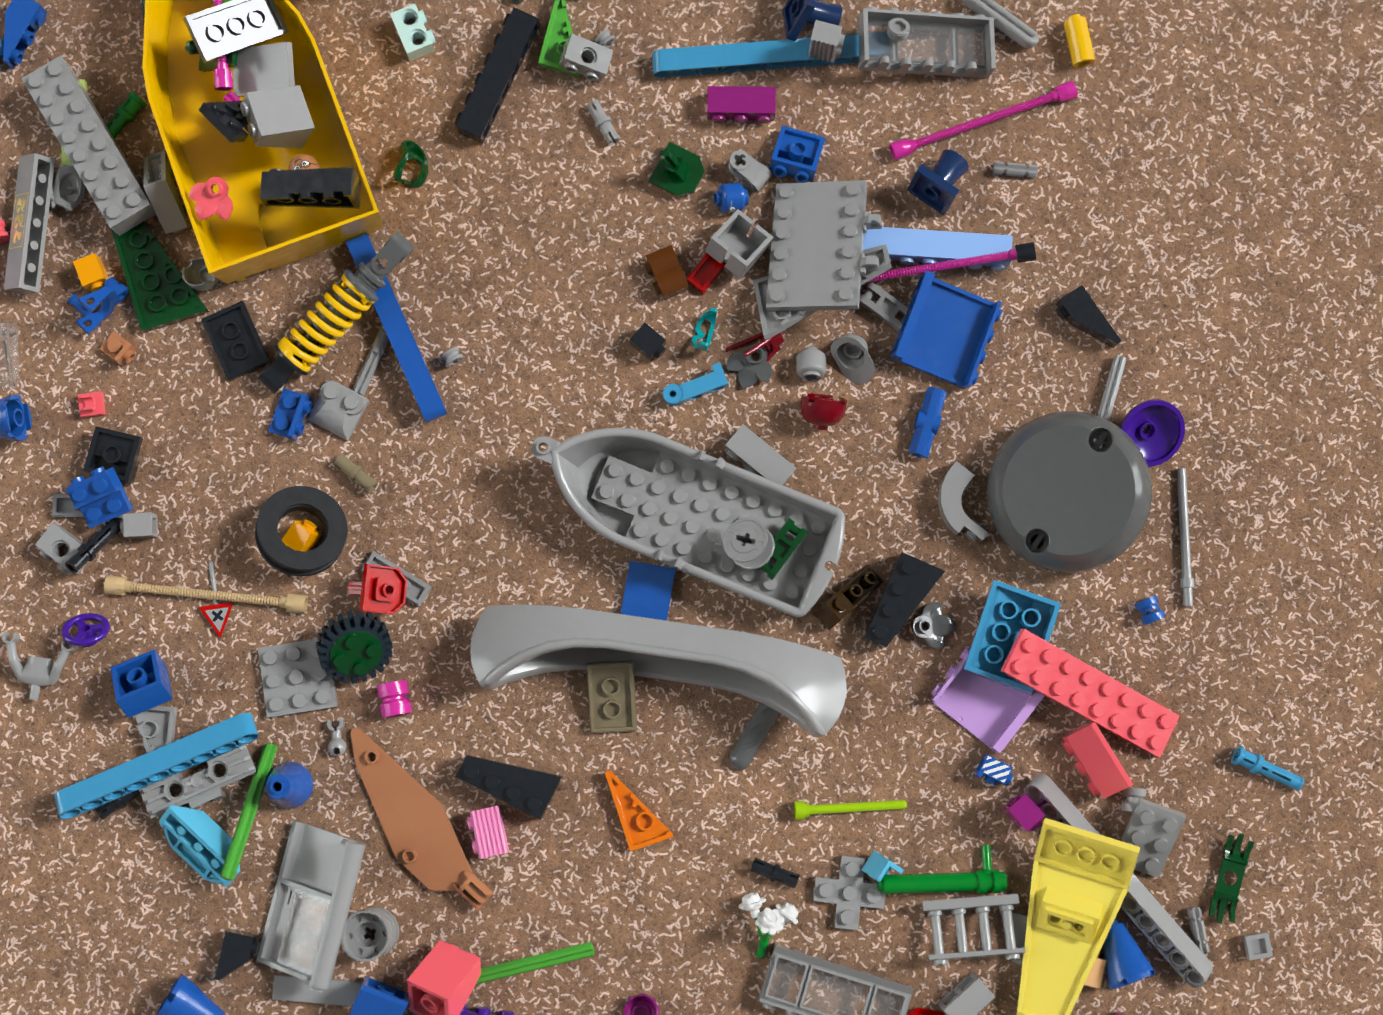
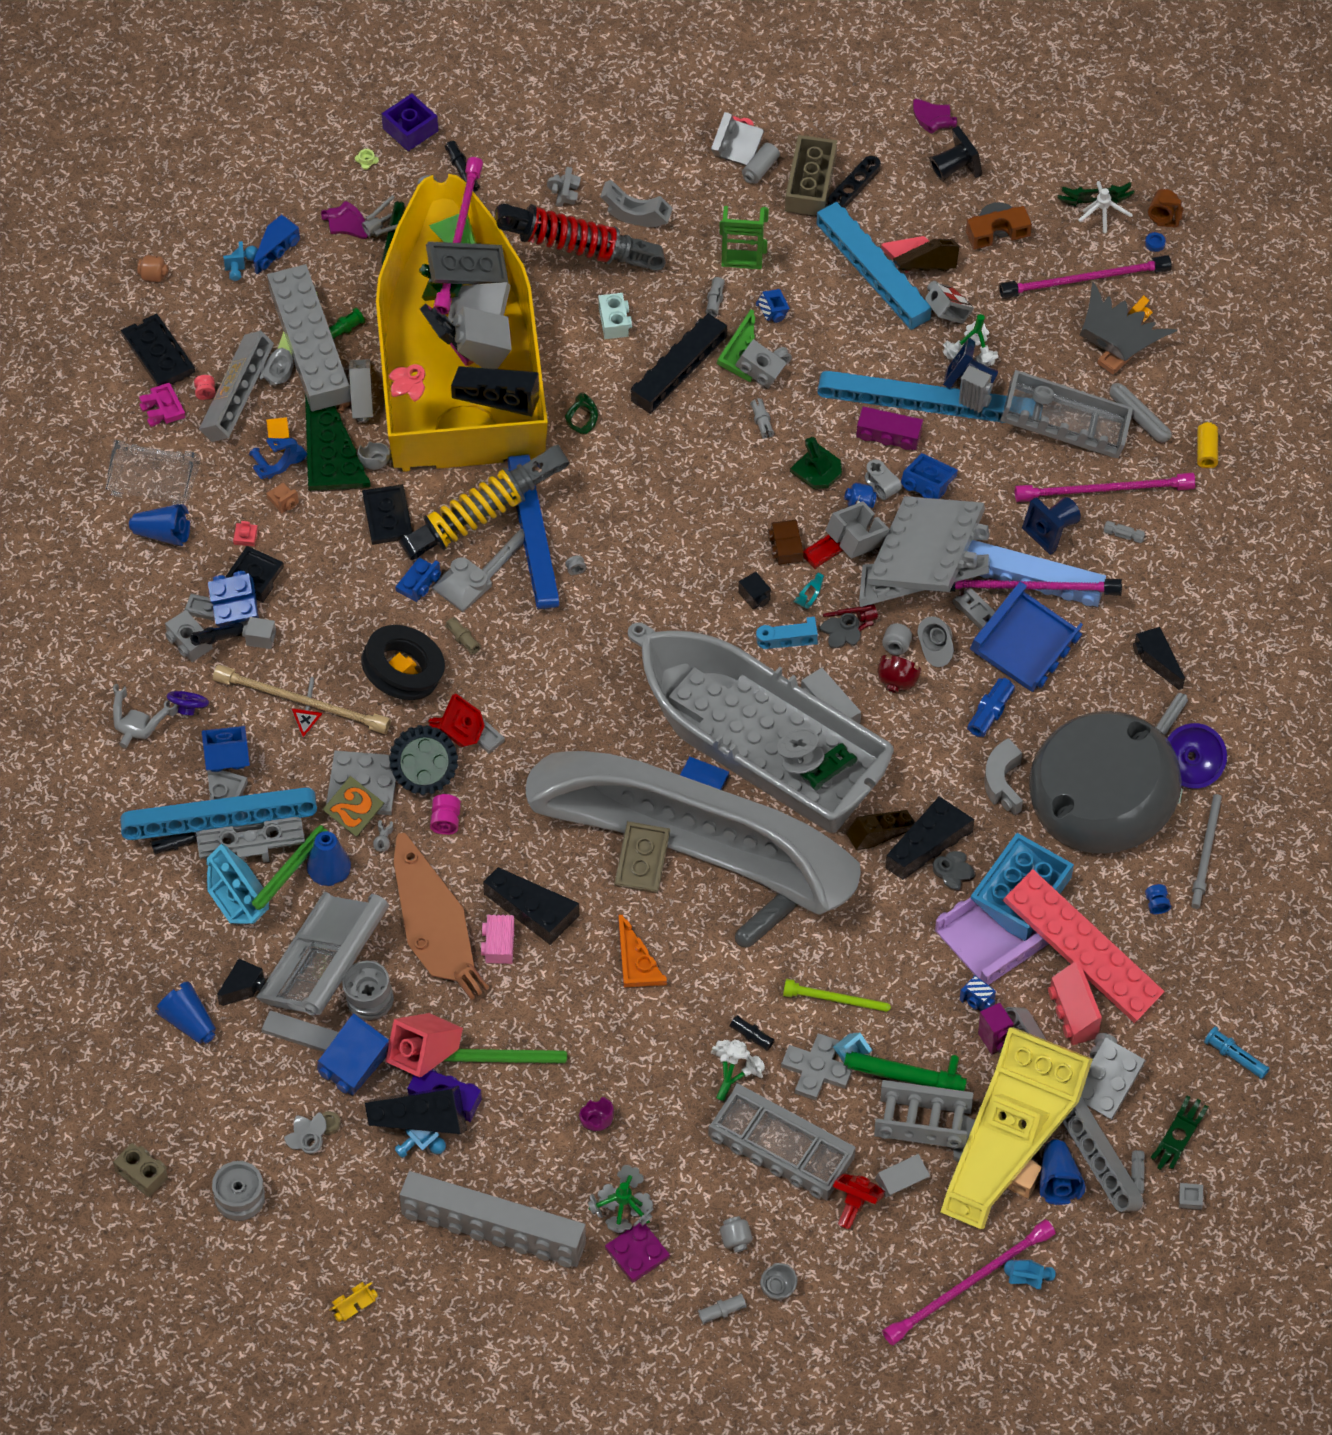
camera: 15 degrees right, 25 degrees down
none -> tile [322,776,385,837]

